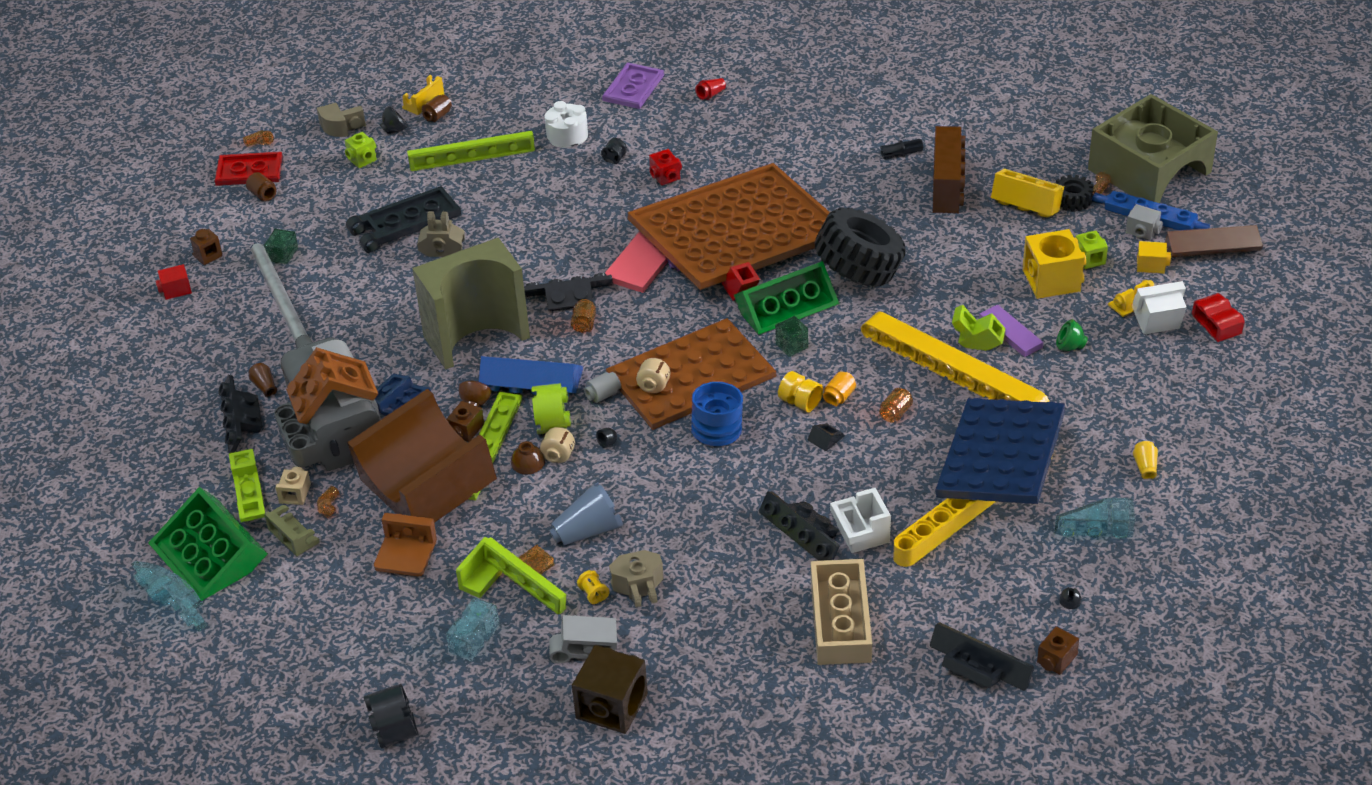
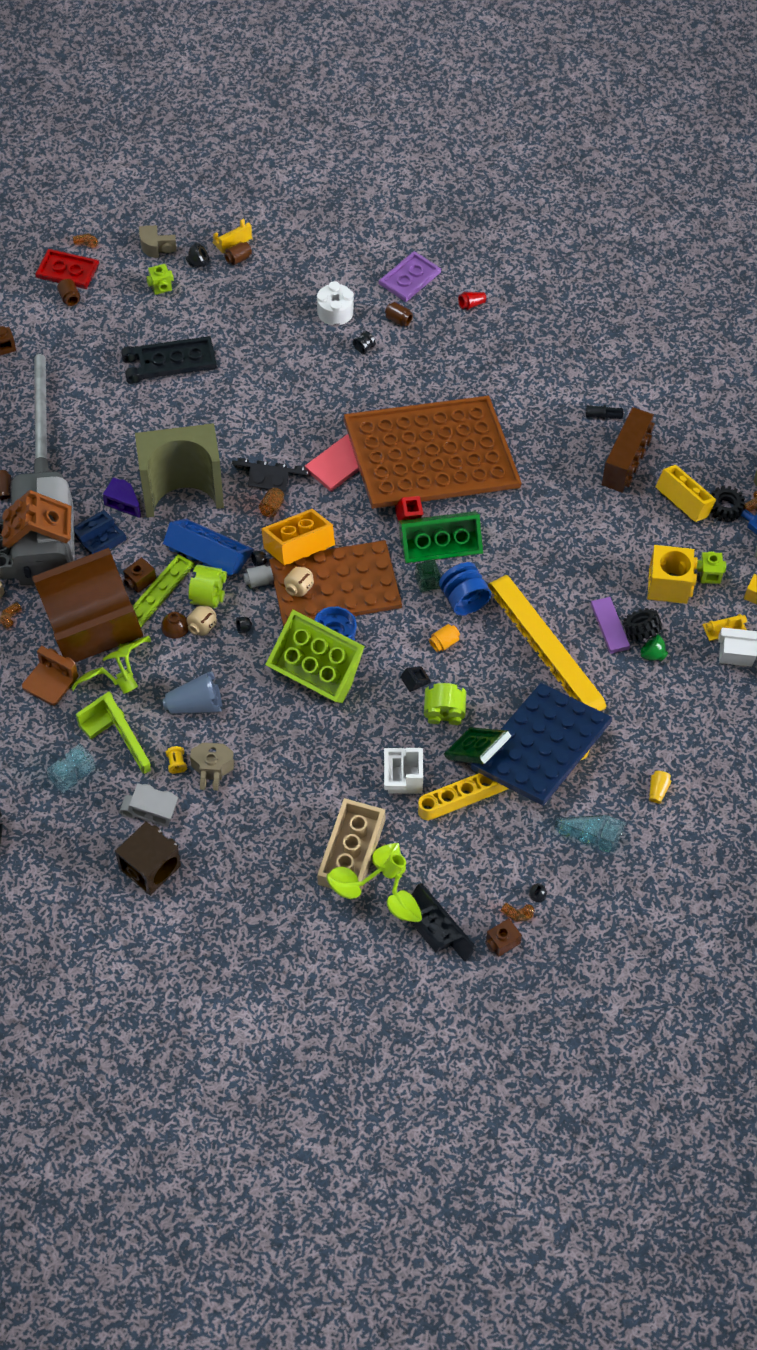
camera: 15 degrees right, 15 degrees up
clear green brick [264,228,298,264] -> none
lime tile [407,131,535,171] -> none
dark tan hinge [417,211,465,257] -> none
reddish brown brick [458,381,492,407] -> none
clear orange plate [518,545,554,575] -> none
red brick [649,149,682,186] -> none
black bracket [759,491,840,561] -> none
yellow wheel [778,371,823,413] -> none
black tyre [815,207,906,287] -> none
clear orange brick [879,388,913,423] -> none
lime brick [952,305,1006,351] -> none
none -> lime plant [71,636,151,694]
none -> dark purple slope [102,477,141,518]
none -> black hinge [251,551,267,567]
none -> light orange brick [261,509,335,565]
none -> lime slope [265,610,365,703]
none -> lime plant [326,843,422,922]
none -> reddish brown brick [385,302,413,326]
none -> lime brick [424,683,466,725]
none -> blue wheel [439,562,492,616]
none -> dark green tile [444,727,511,764]
none -> clear orange arm [501,902,535,922]
none -> black tyre [623,608,662,642]

